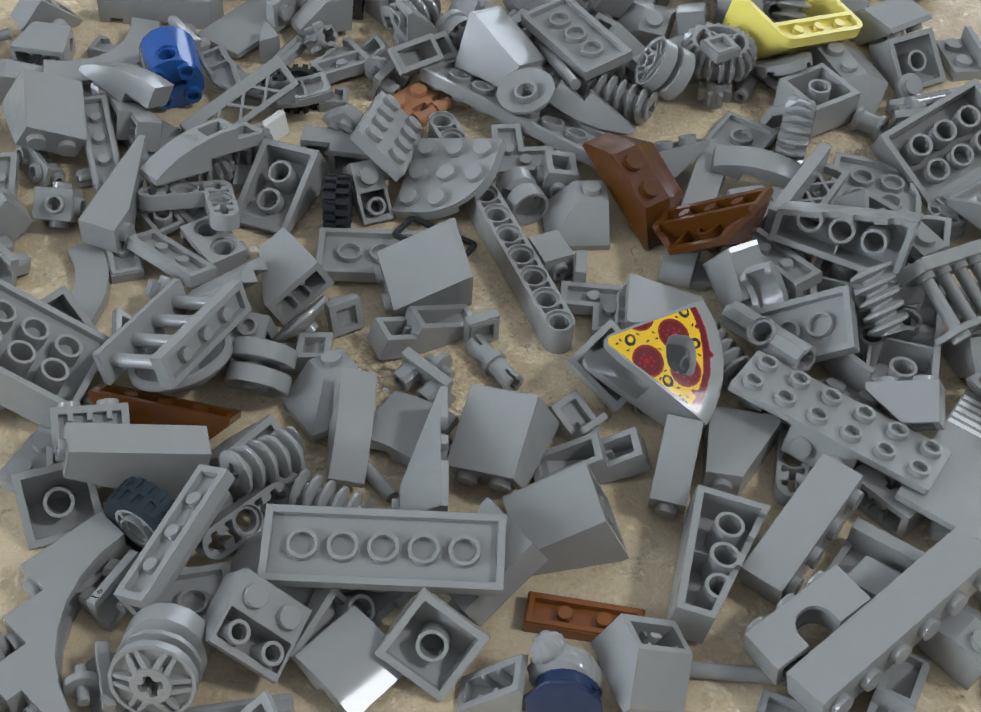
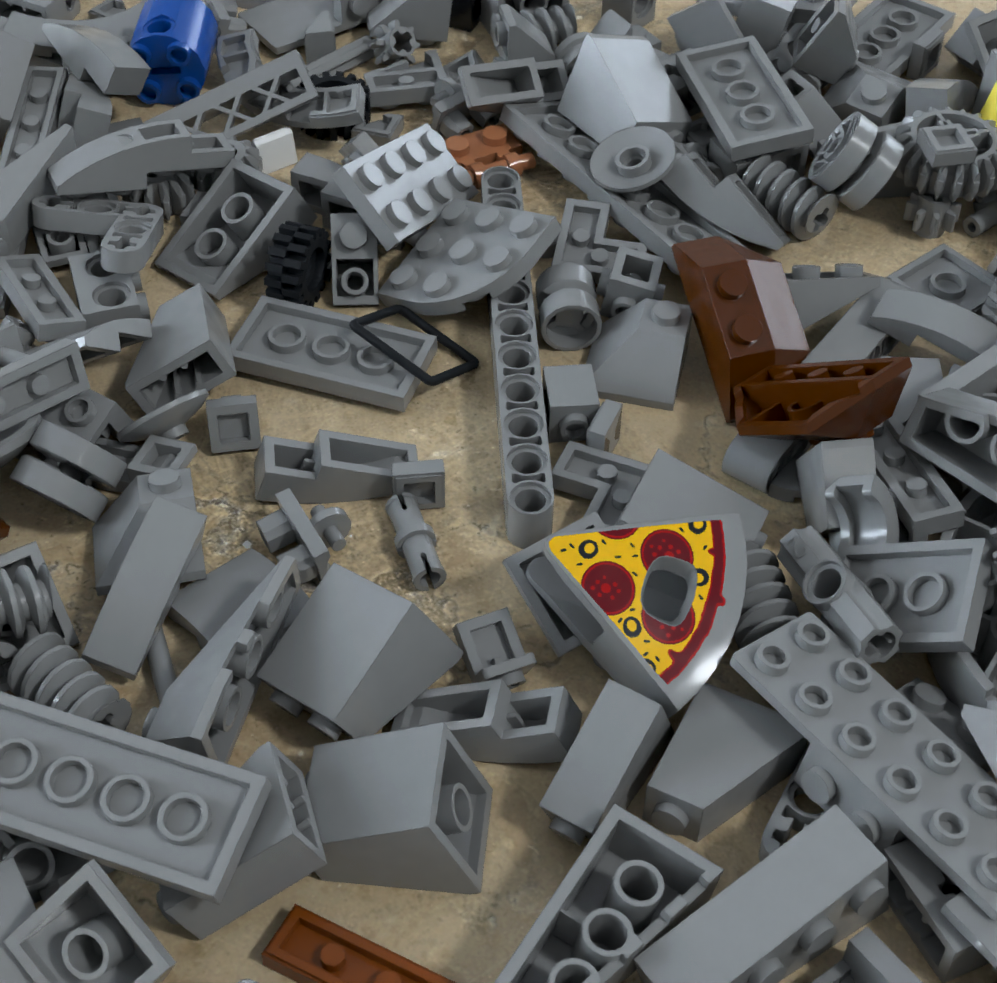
camera: 20 degrees right, 0 degrees up
light grey slope [373,218,473,317] -> none
light grey bar [533,37,581,90] -> none

